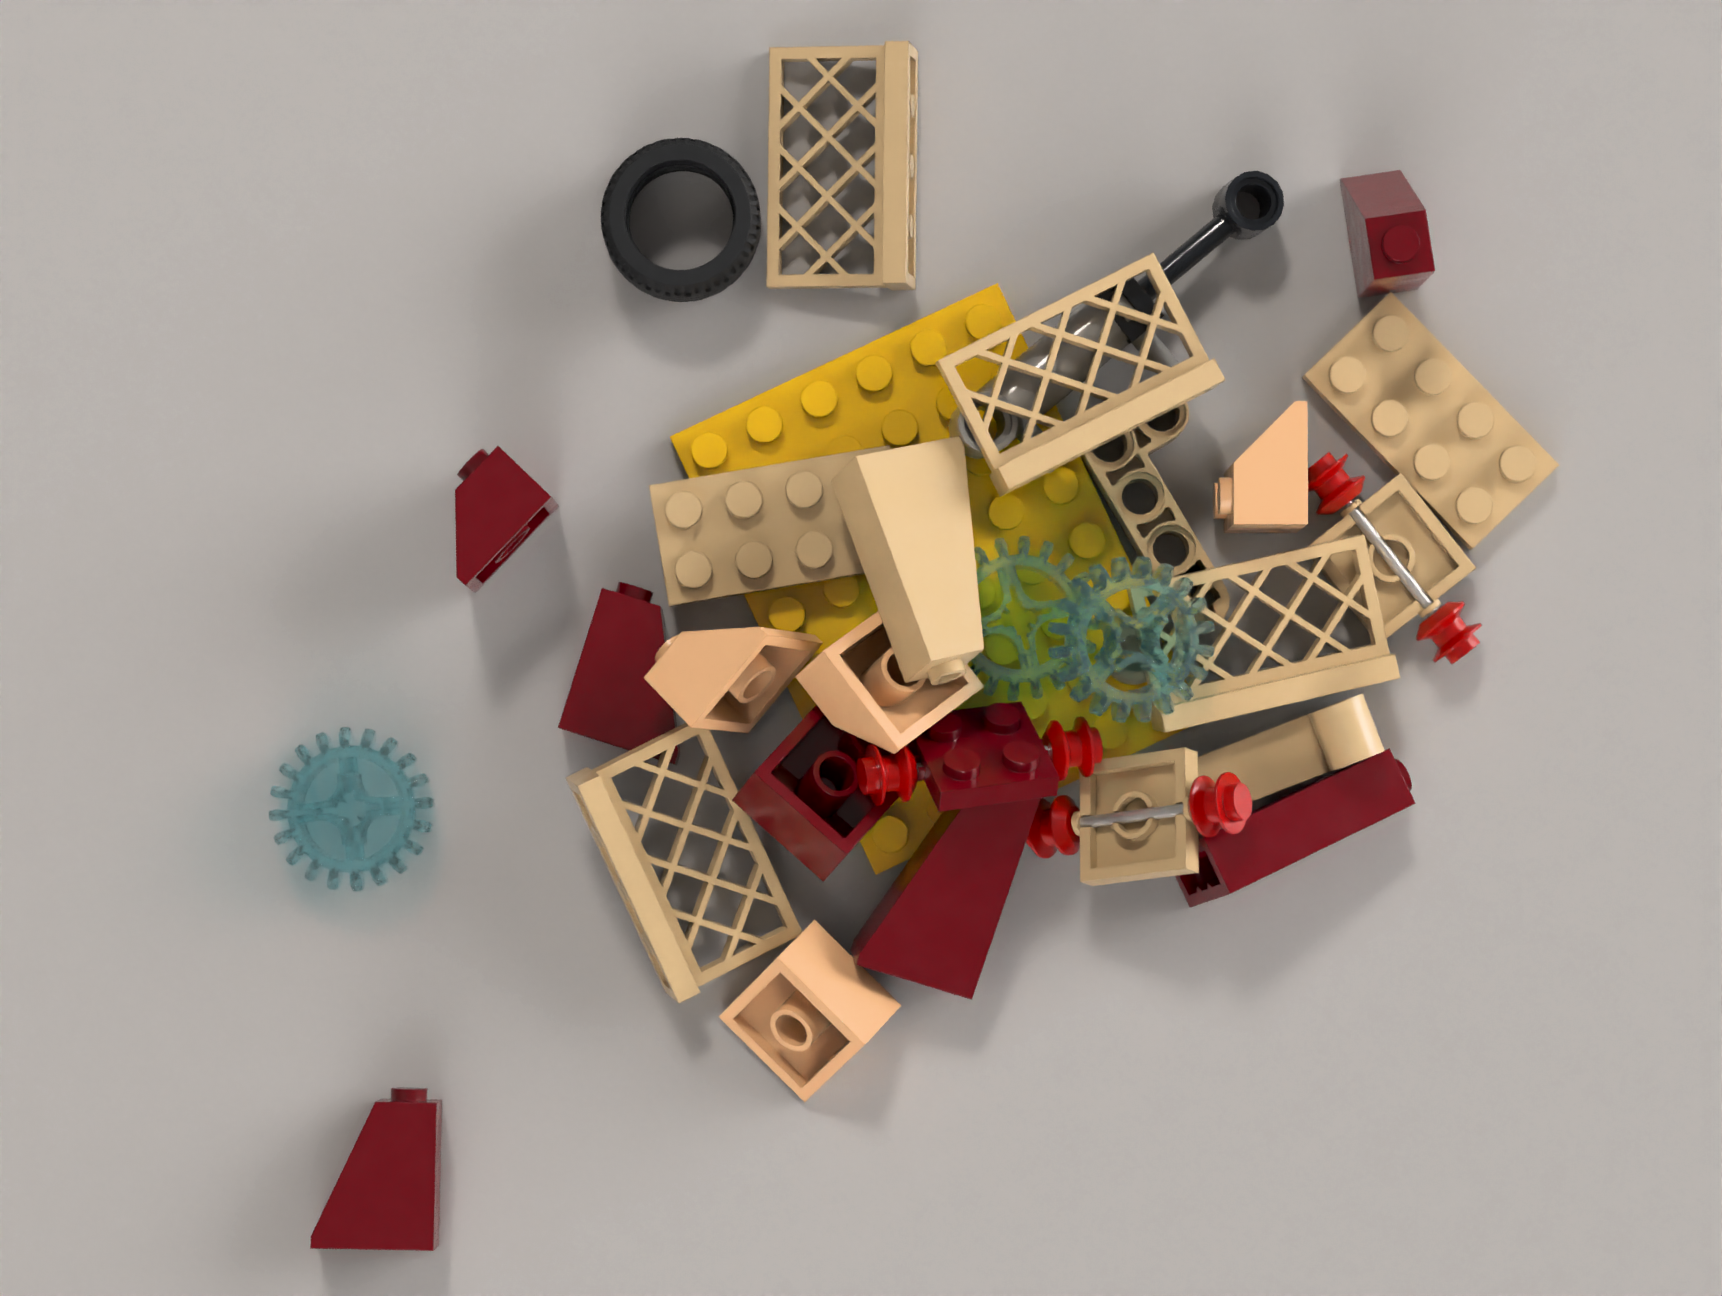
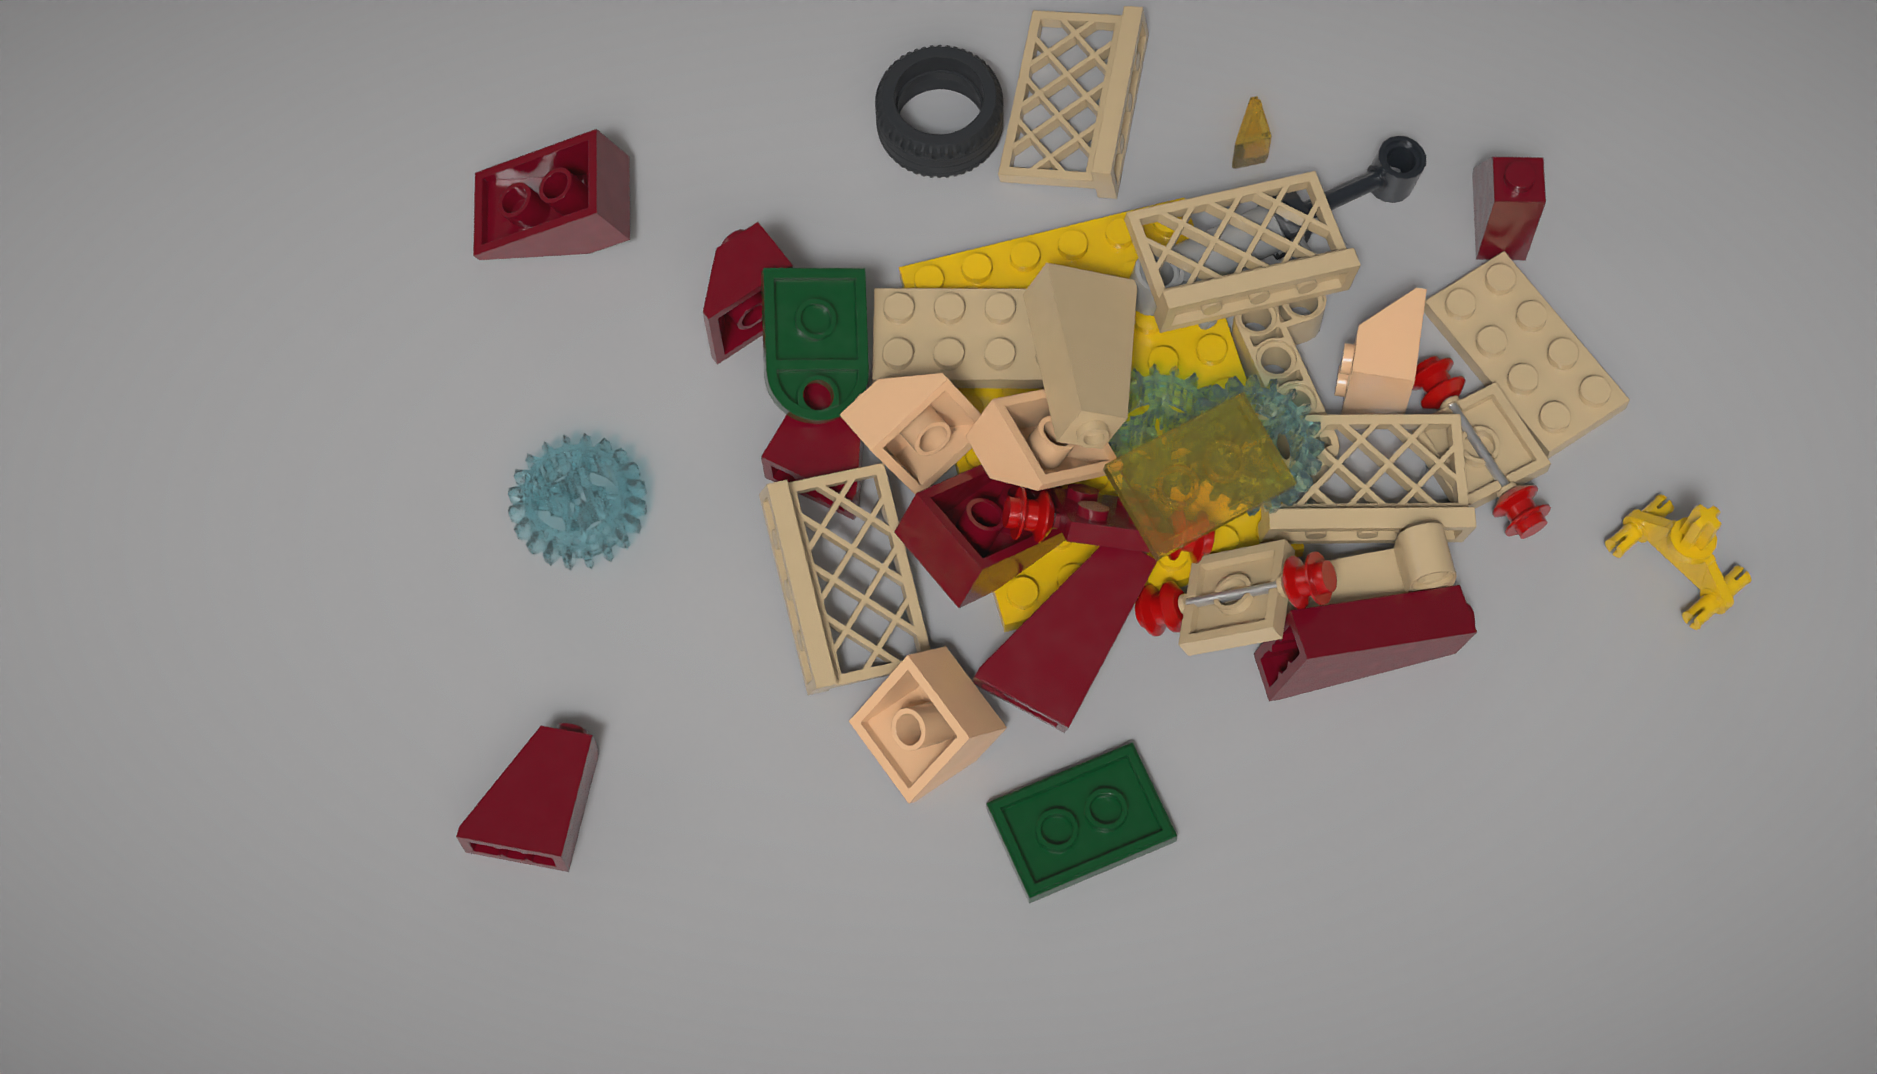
camera: 15 degrees right, 20 degrees down
none -> dark red slope [473,129,630,260]
none -> dark green tile [761,268,869,424]
none -> dark green tile [986,742,1177,904]
none -> clear yellow tile [1103,392,1297,561]
none -> clear yellow slope [1232,96,1272,169]
none -> yellow axle [1605,494,1752,630]

